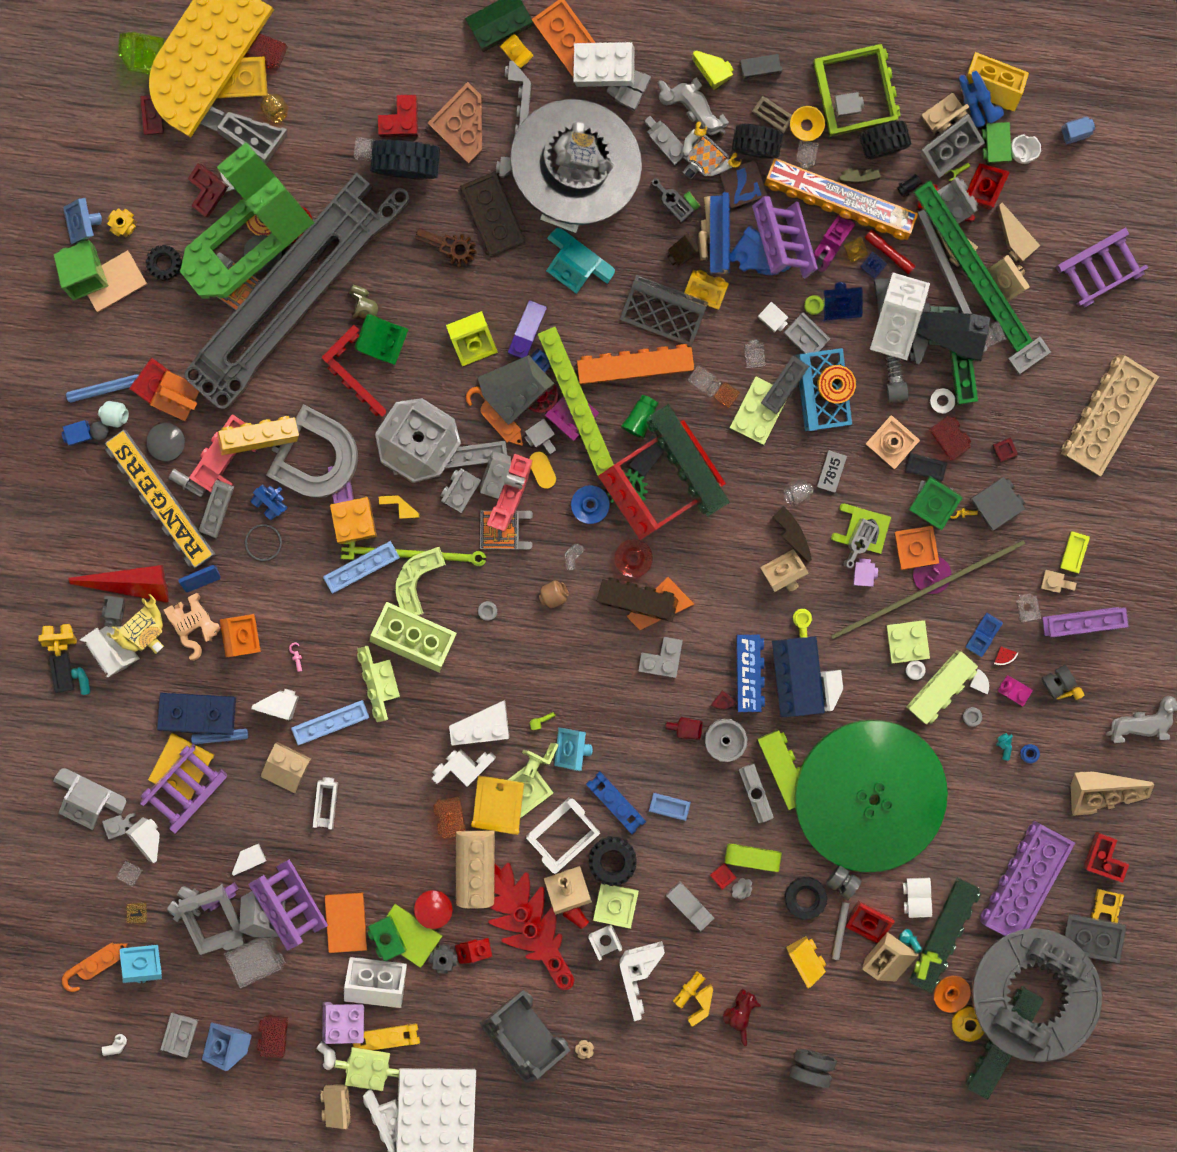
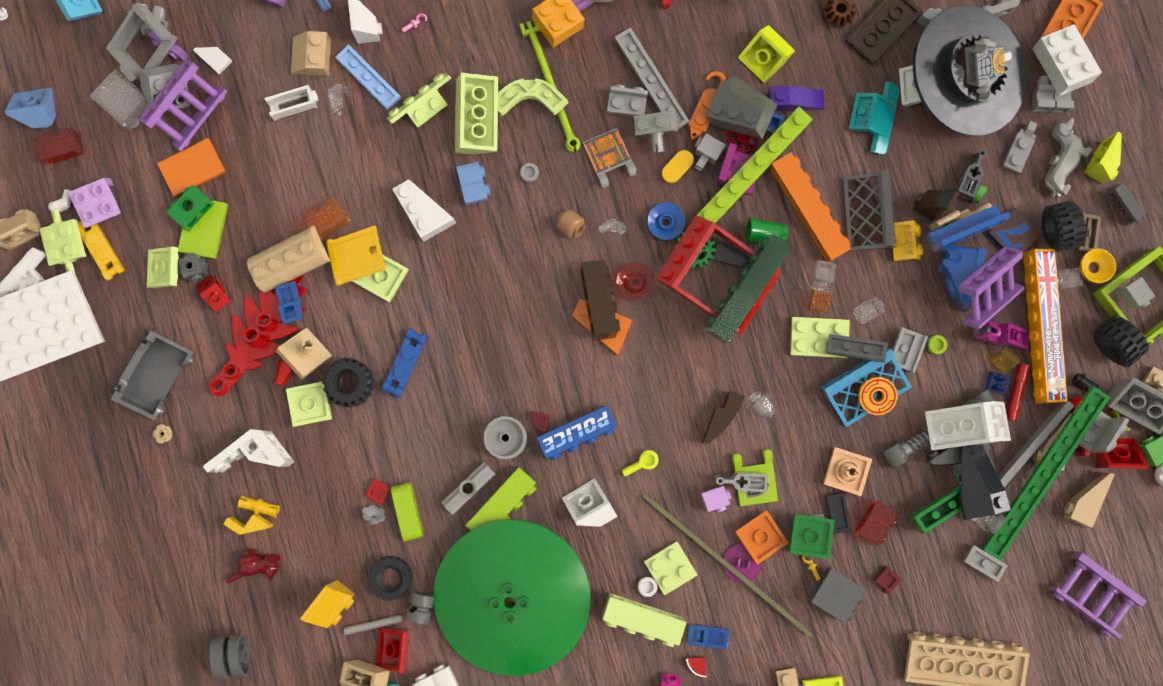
camera: 60 degrees right, 5 degrees down
light grey plate [160,1012,199,1058] -> none
light blue tile [323,540,400,593] -> none
white slope [344,957,407,1008] -> none
light grey piece [375,398,461,483] -> none
yellow slope [379,495,420,519] -> none
red dish [414,890,452,929] -> none
white bracket [432,749,496,786] -> none
coral slope [487,454,533,532] -> none
yellowish green bracket [522,743,558,779] -> none
white piece [526,797,600,873] -> none
lime hand [530,712,555,730] -> none
medium azure tile [554,728,593,771] -> none
white piece [589,924,622,961] -> none
light grey plate [638,637,683,678] -> none
medium blue tile [649,792,691,821] -> none
dark red piece [666,717,703,740] -> none
light grey piece [666,881,714,931] -> none
torso [683,122,742,179] -> none
white brick [758,302,788,333] -> none
tan tile [760,549,808,592] -> none
dark blue slope [772,636,825,717] -> none
light grey tile [817,450,847,493] -> none
clear blue tile [823,282,863,321] -> none
olive slope [838,168,881,184] -> none
white piece [930,388,956,413] -> none
light grey tile [962,707,982,727] -> none
white tile [970,669,989,694] -> none
tan tile [987,255,1030,301] -> none
clear brick [1016,593,1041,623] -> none
none -> yellowish green plate [147,247,179,288]
none -> blue slope [275,281,303,324]
none -> clear bracket [327,84,349,116]
none -> medium blue brick [456,162,491,206]

